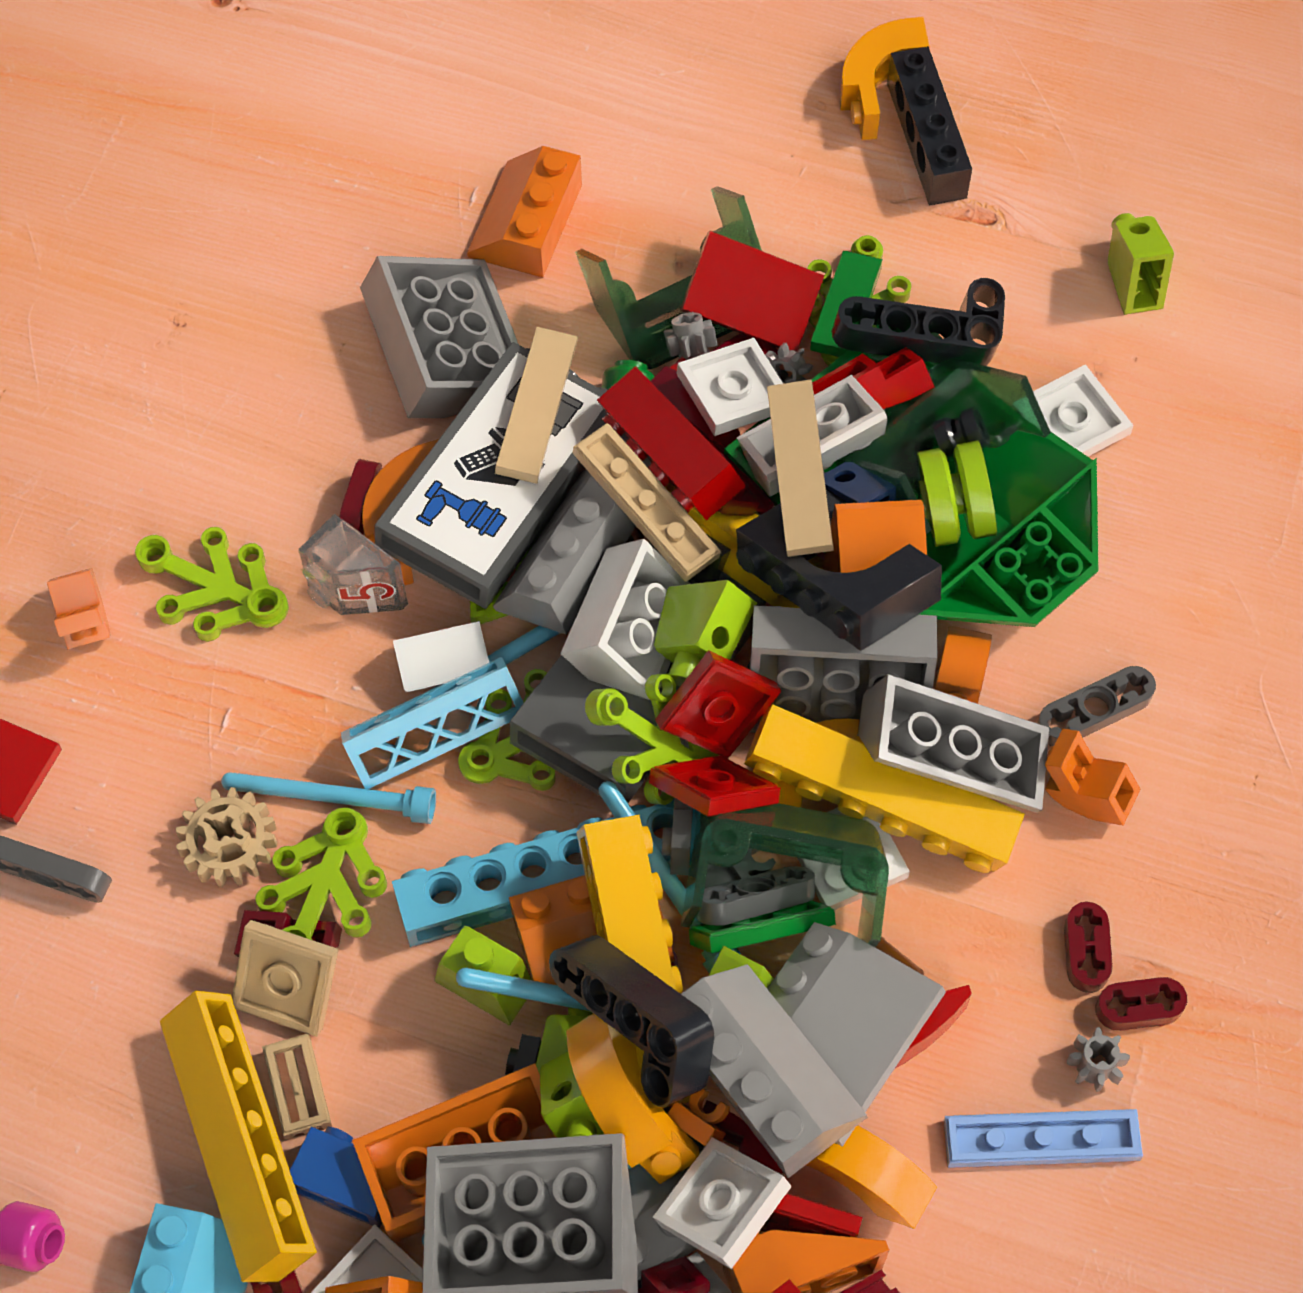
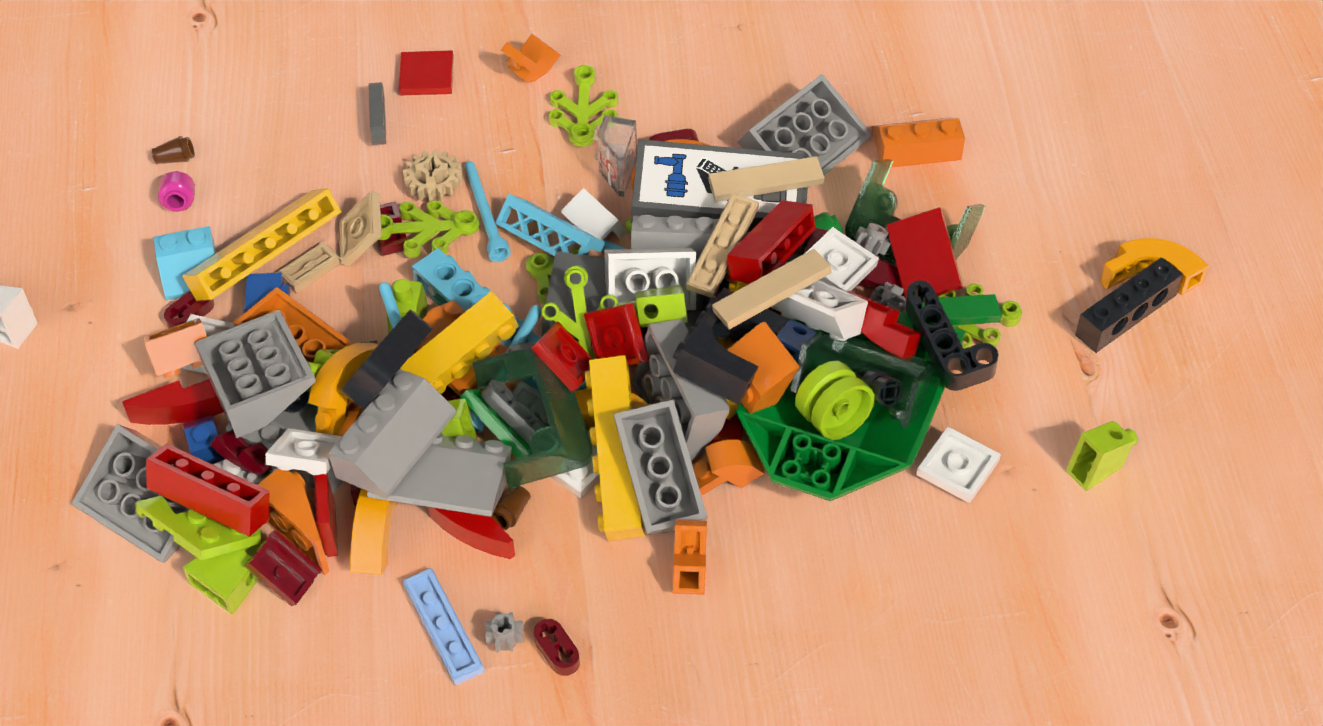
camera: 65 degrees right, 10 degrees down
dark grey beam [1037,666,1156,746] -> none
dark red beam [1064,901,1113,993] -> none

